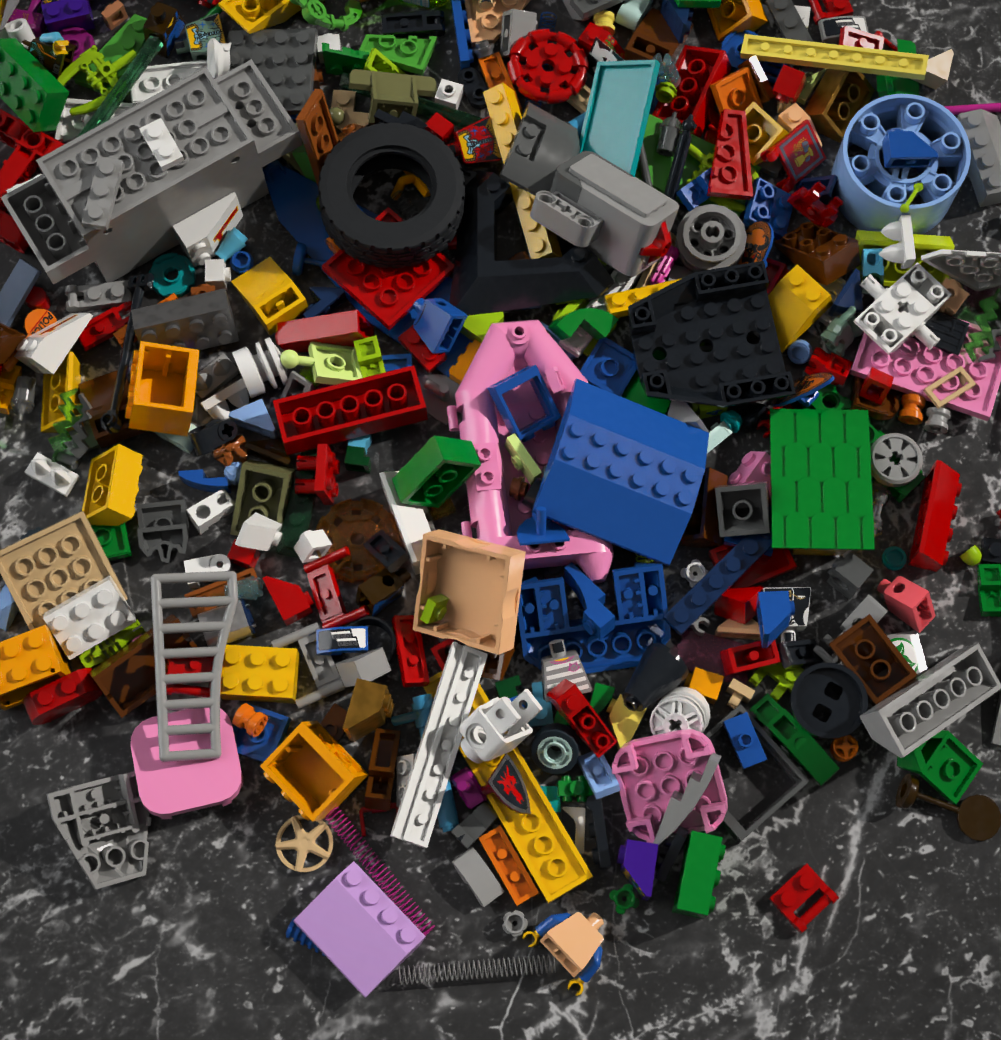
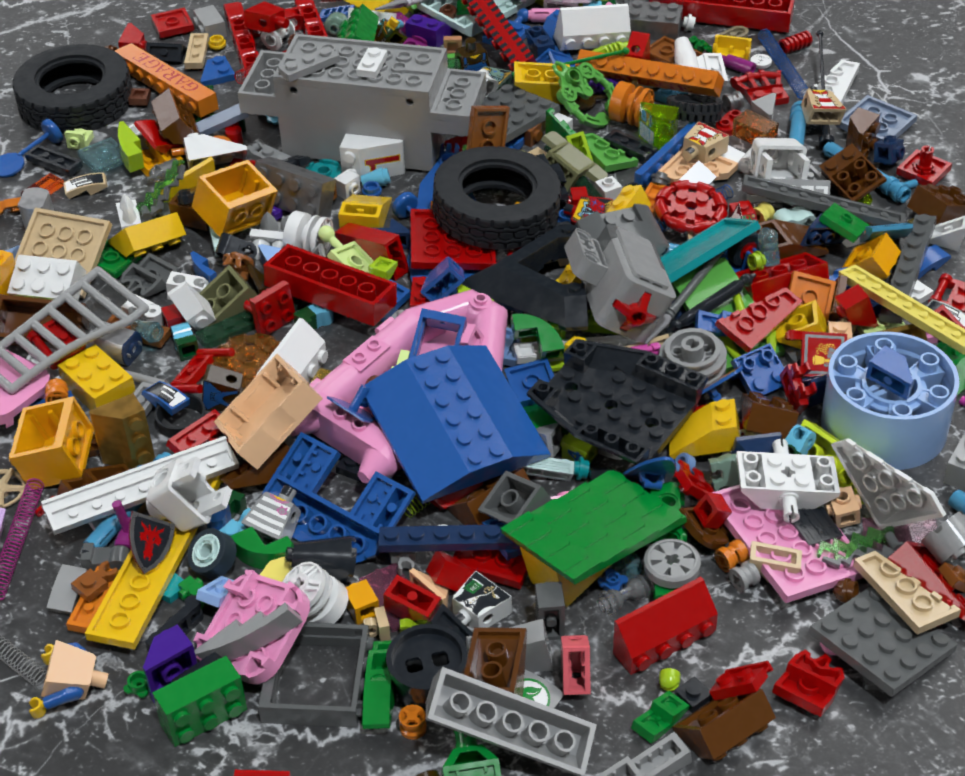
camera: 45 degrees right, 30 degrees down
red slope [262,576,314,626] -> none
white plate [294,529,332,563] -> none
light grey slope [336,647,391,687] -> none
black plate [362,529,410,574] -> none
green brick [392,435,481,508] -> none
lime plate [420,594,449,624] -> none
light grey plate [502,910,528,937] -> none
red slope [546,679,618,758] -> none
white sticker [562,807,586,854] -> none
blue slope [564,562,615,640] -> none
dark grey piece [656,112,682,157] -> none
blue plate [723,712,767,769] -> none
blue slope [756,591,795,648] -> none
white tile [879,215,916,269] -> none
teal plate [882,546,907,571] -> none
lime hinge [900,183,923,213] -> none
none -> dark orange plate [71,561,118,603]
none -> leg [170,322,199,362]

